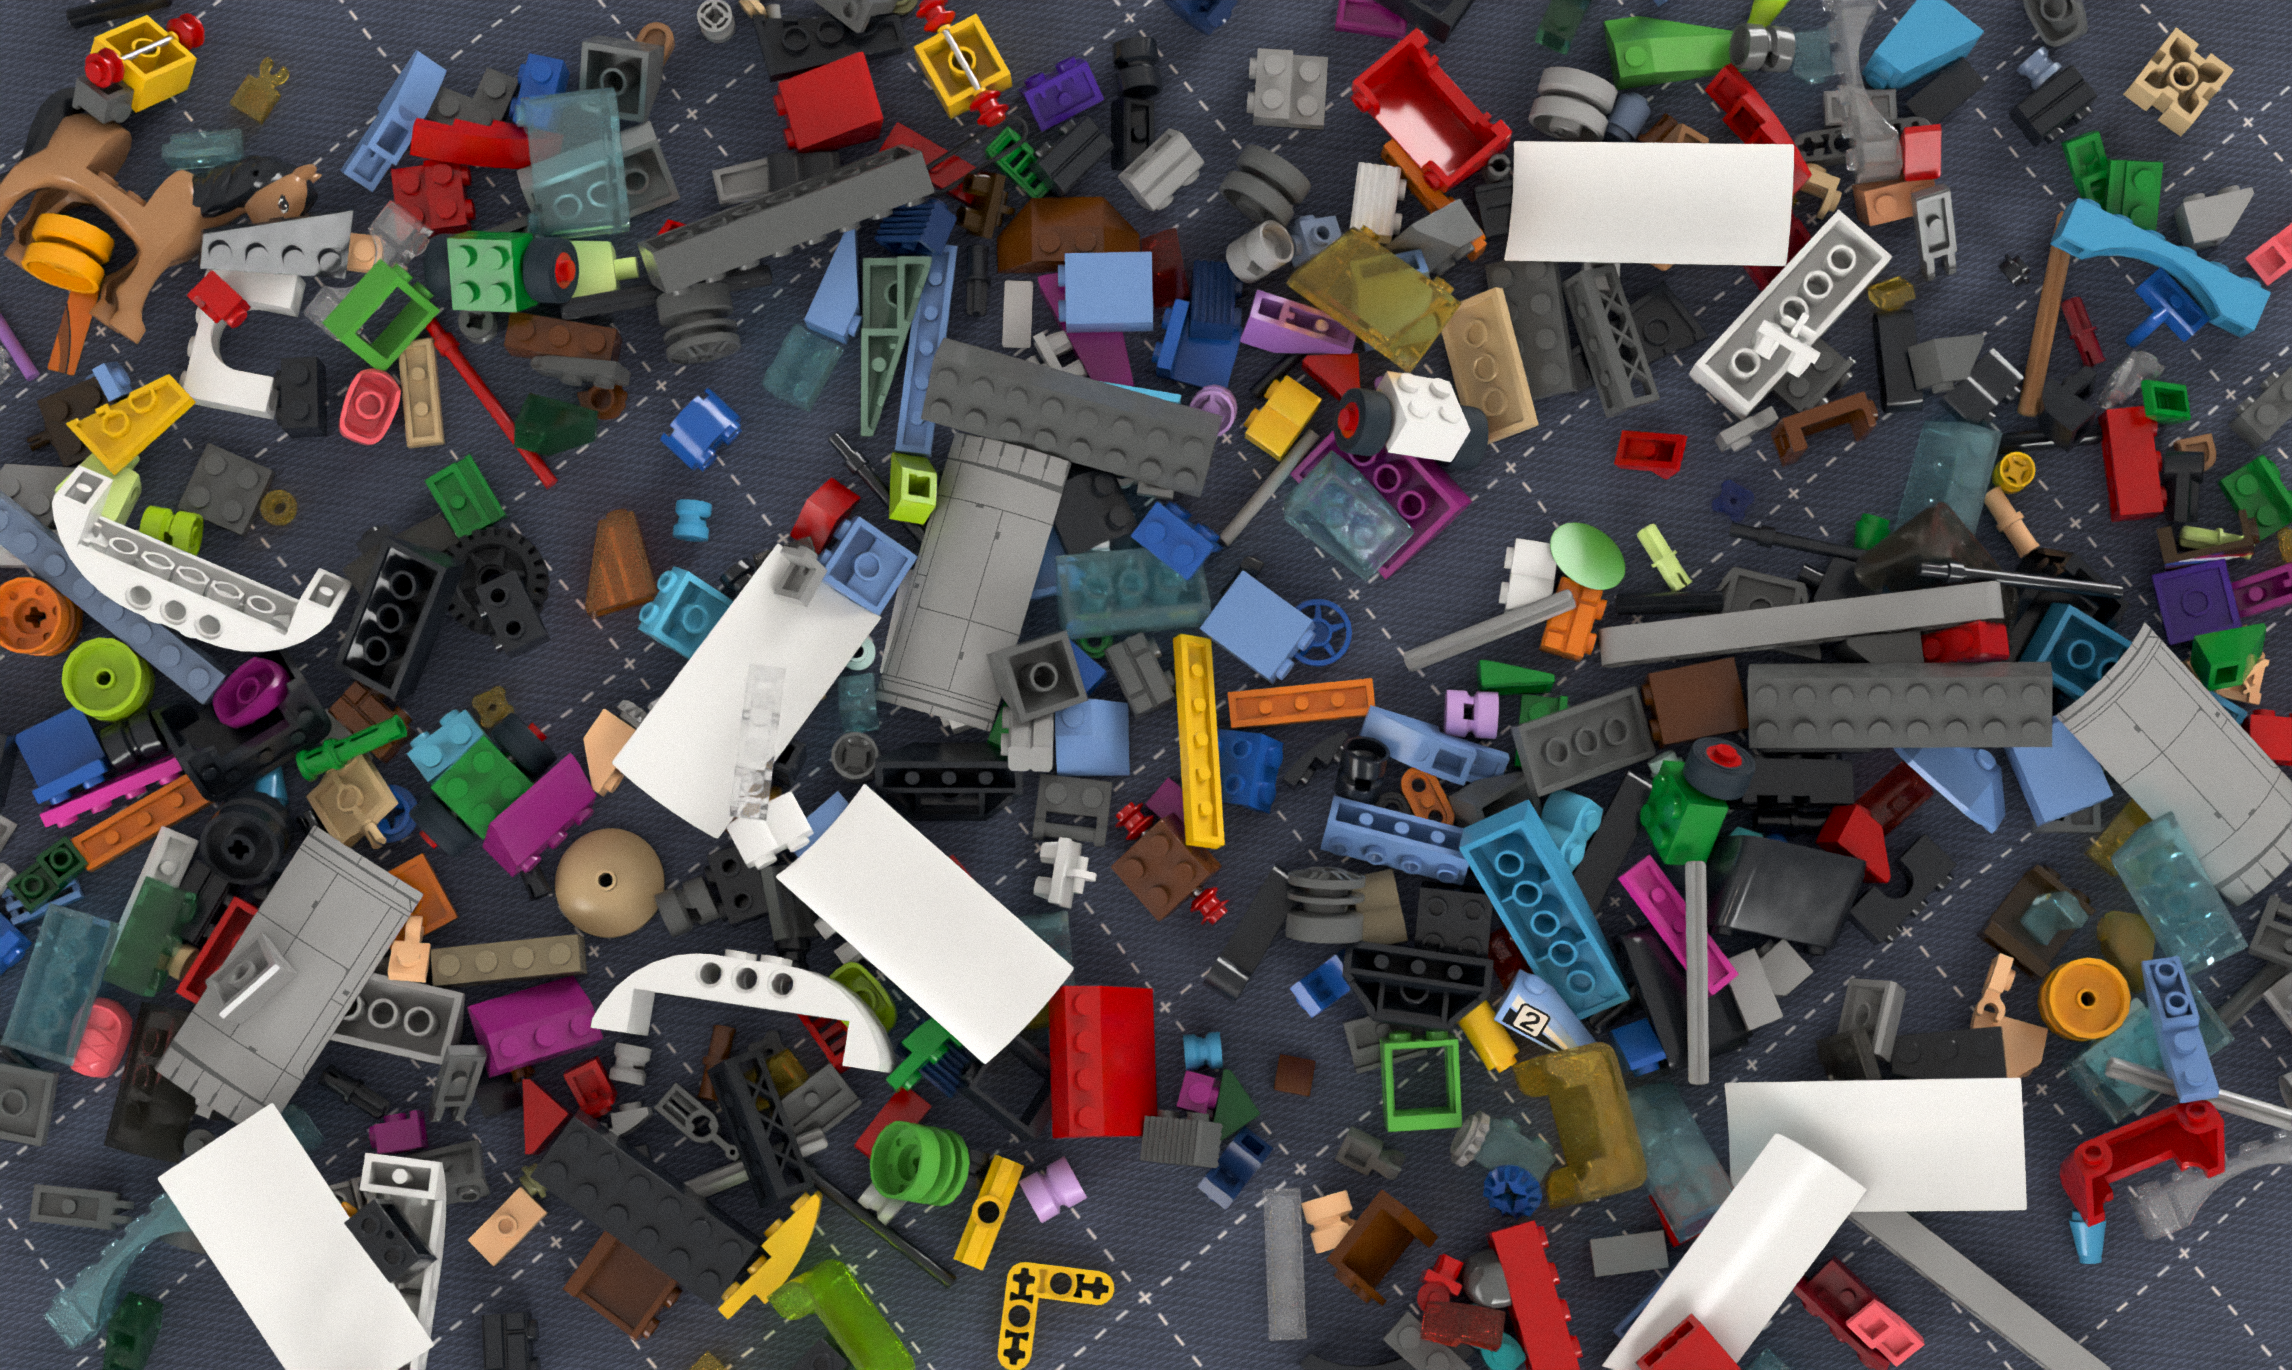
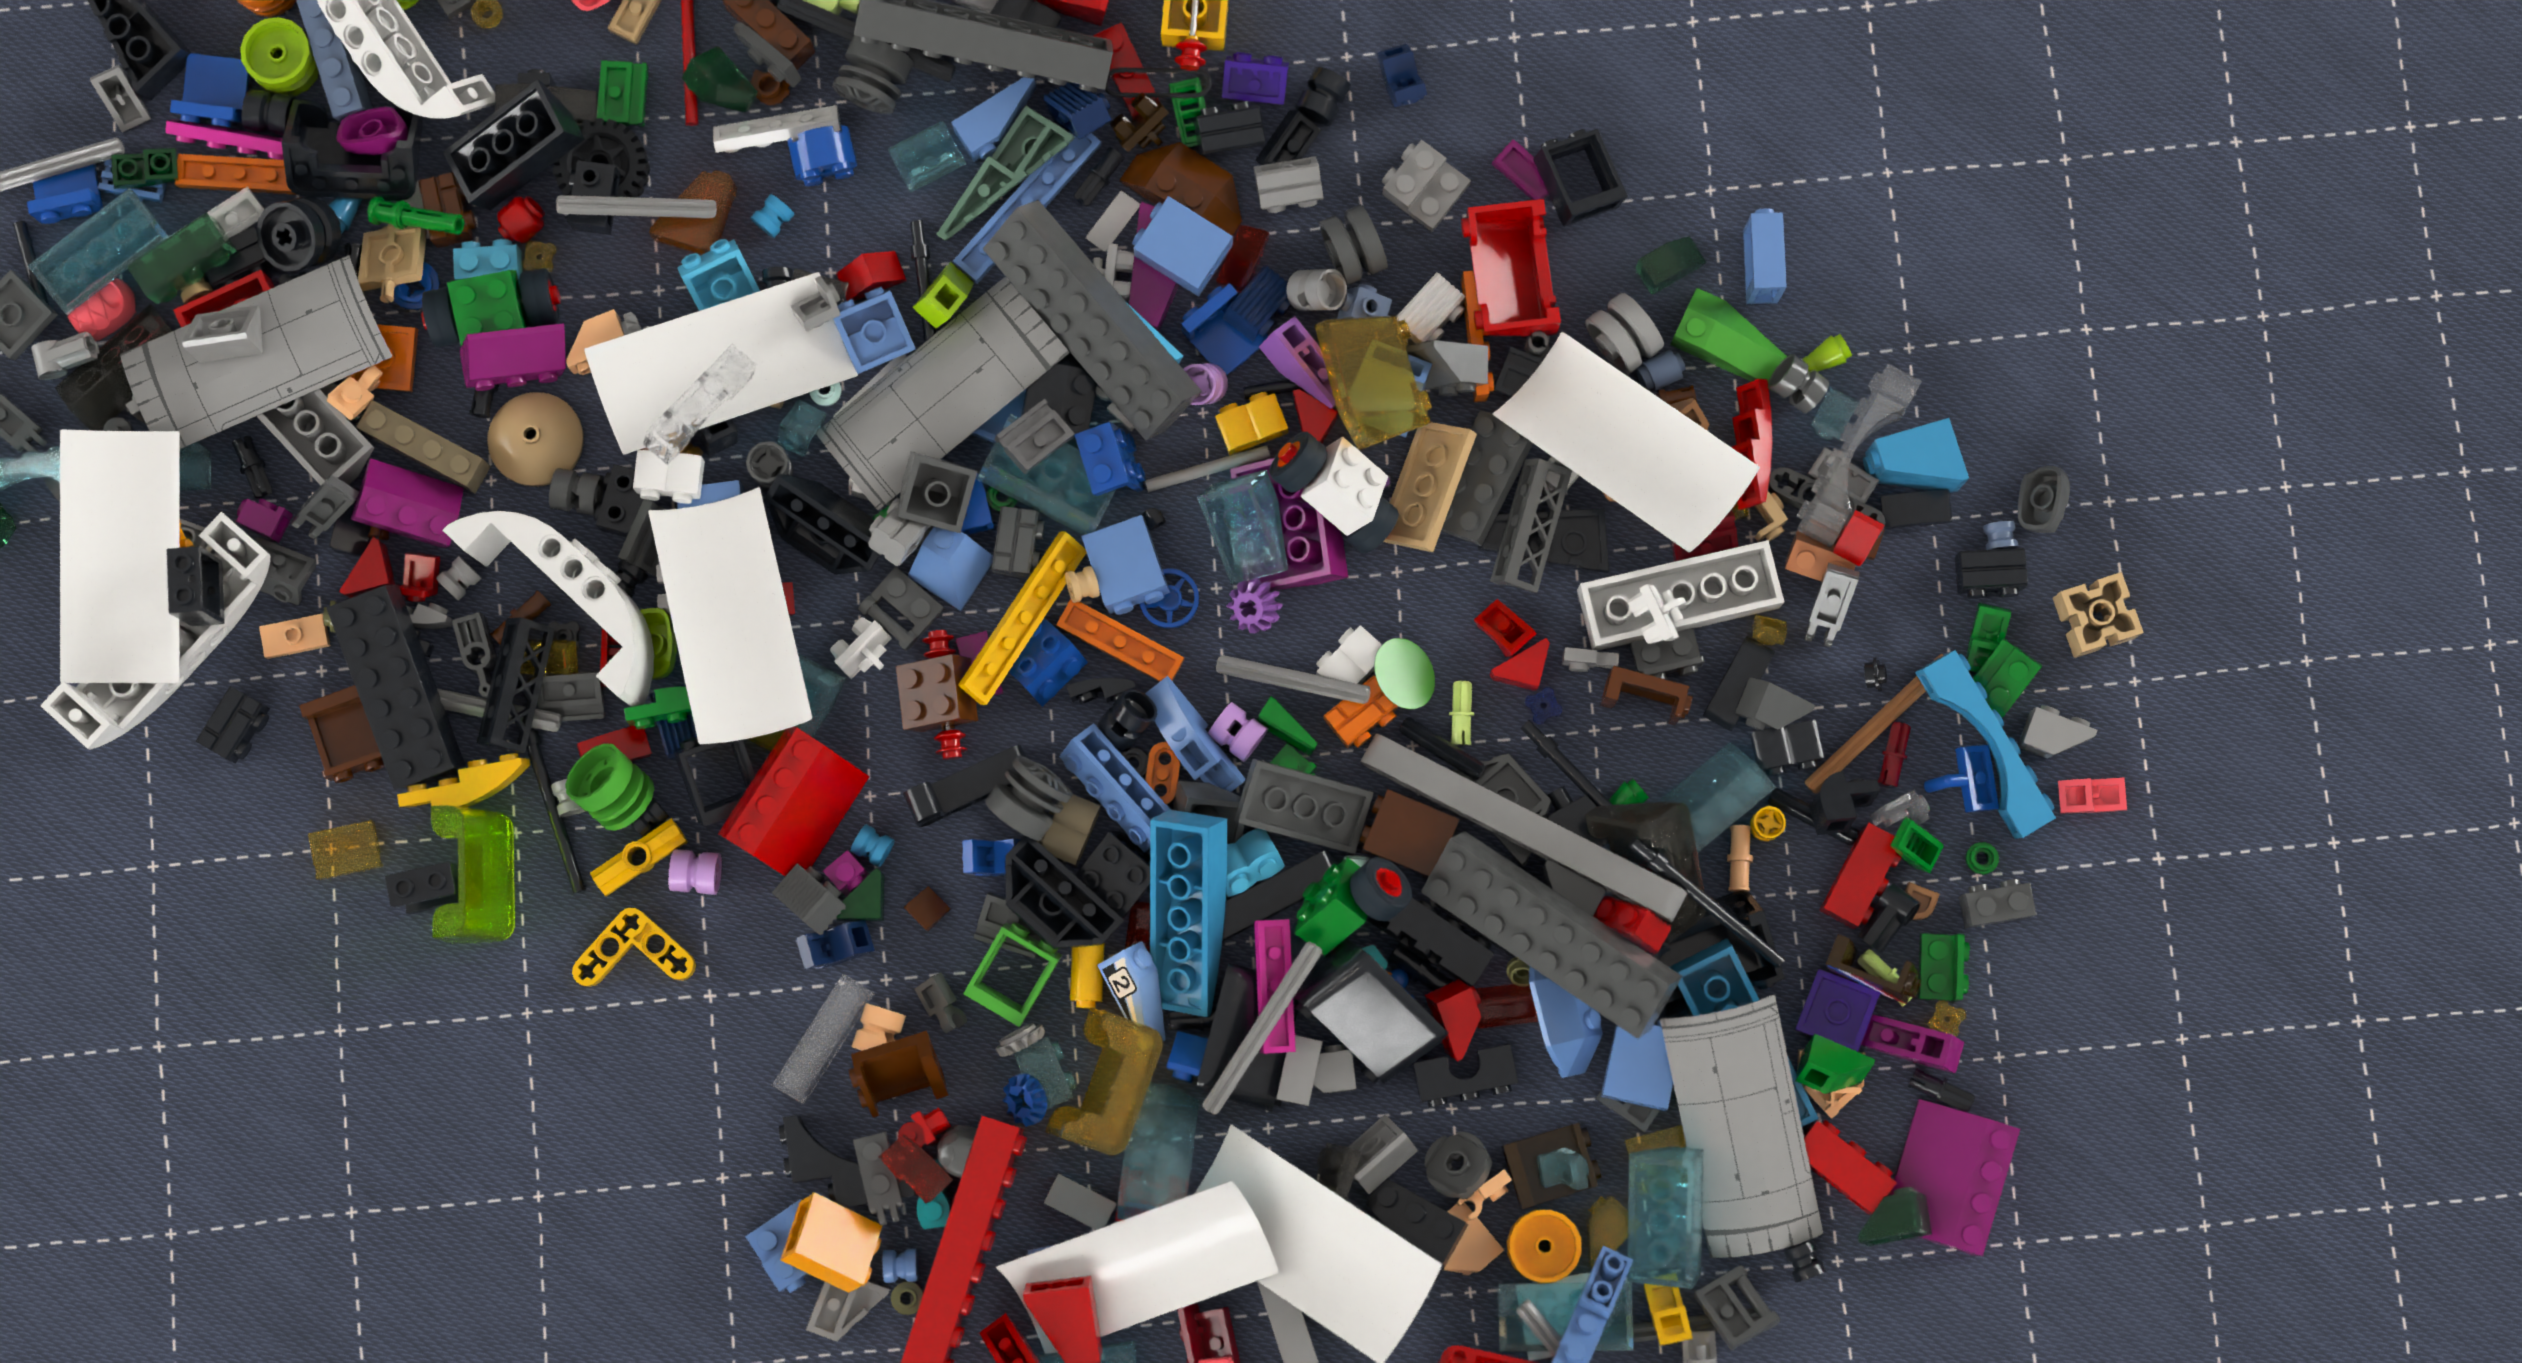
camera: 35 degrees right, 0 degrees up
none -> light grey piece [31,332,99,380]
none -> red head [497,196,545,243]
none -> light grey axle [556,195,717,218]
none -> white plate [713,105,840,153]
none -> flat silver plate [994,399,1075,475]
none -> tan wheel [1065,566,1100,603]
none -> medium lavender gear [1226,578,1283,634]
none -> dark grey plate [1424,1131,1492,1199]
none -> red slope [1489,638,1550,691]
none -> olive plate [1506,957,1529,987]
none -> yellow slope [1643,1277,1693,1346]
none -> green plate [1966,842,1999,875]

